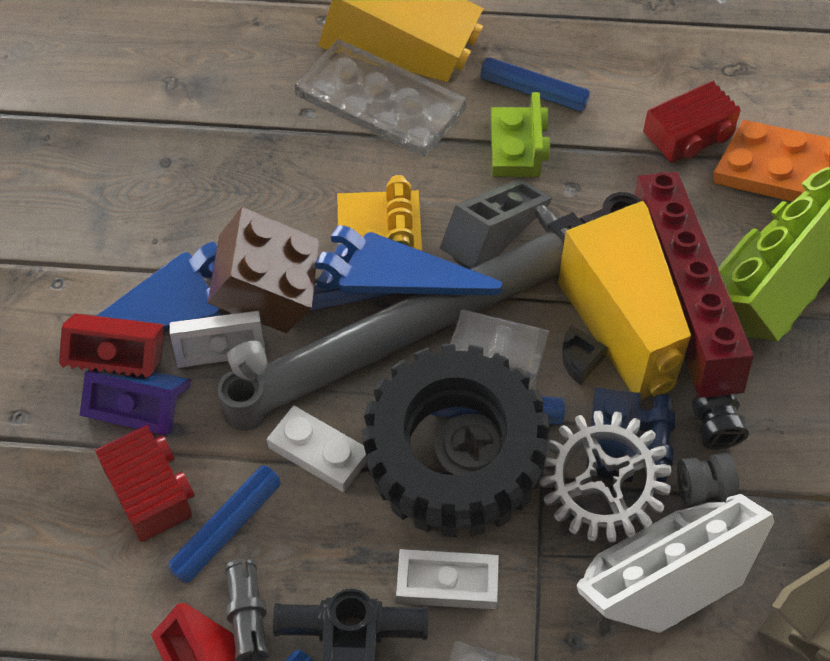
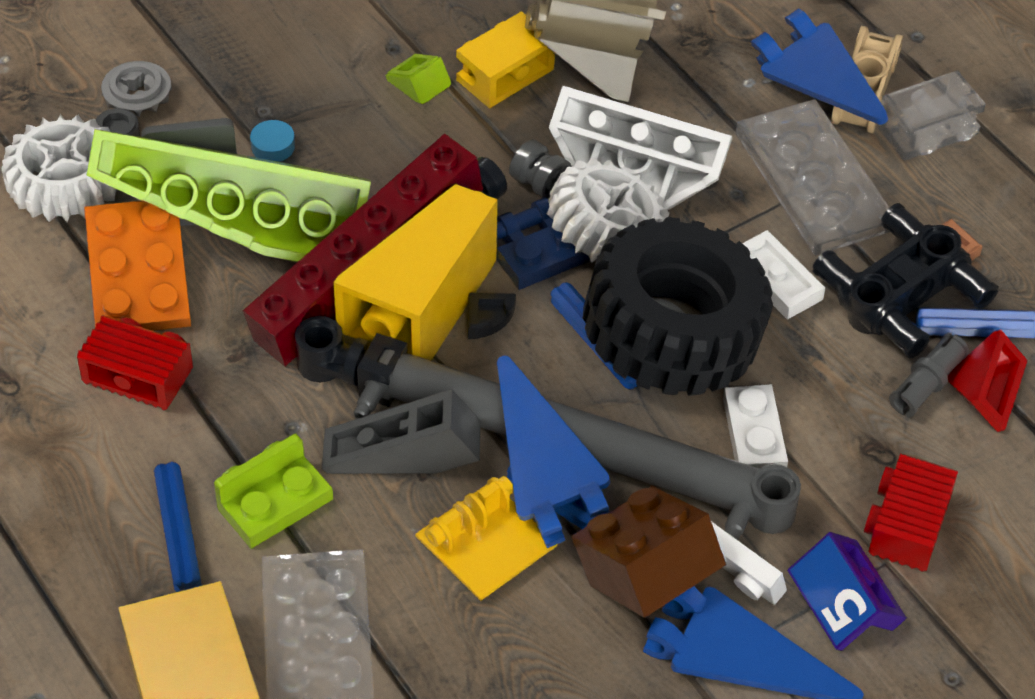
camera: 130 degrees left, 5 degrees down
red brick [59,313,164,378] -> none
blue axle [168,465,281,583] -> none
light grey hinge [226,341,268,381] -> none
clear brick [450,310,549,389] -> none

